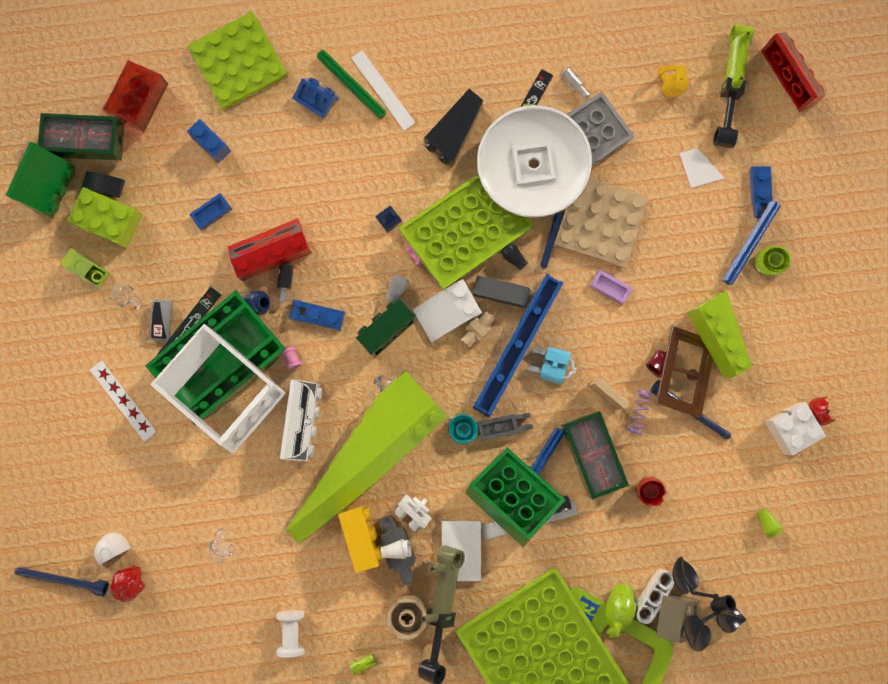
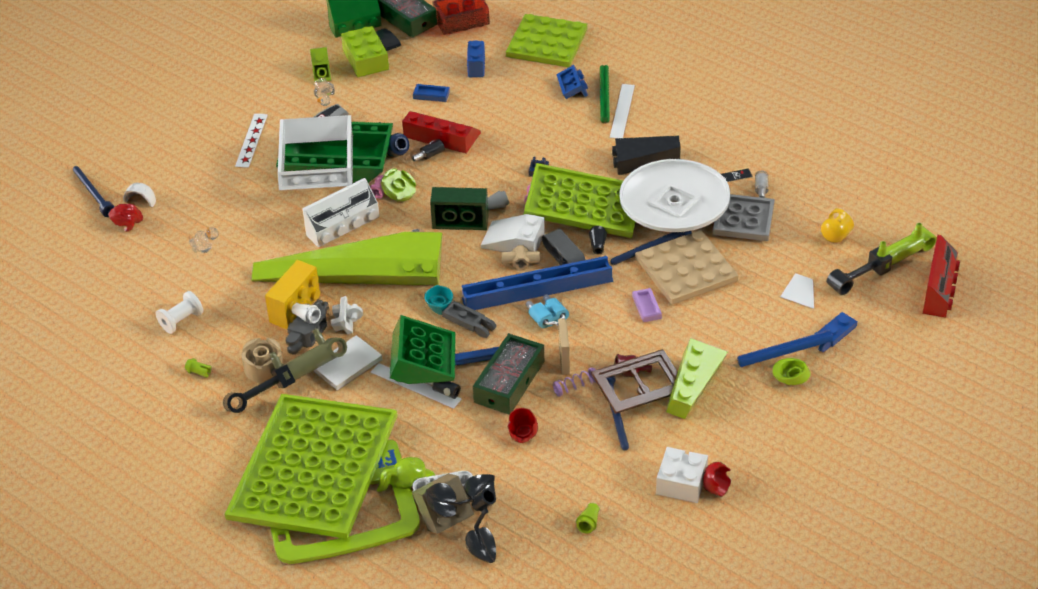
camera: 50 degrees right, 40 degrees down
blue plate [289,299,345,331] -> none
none -> lime tile [381,168,416,202]

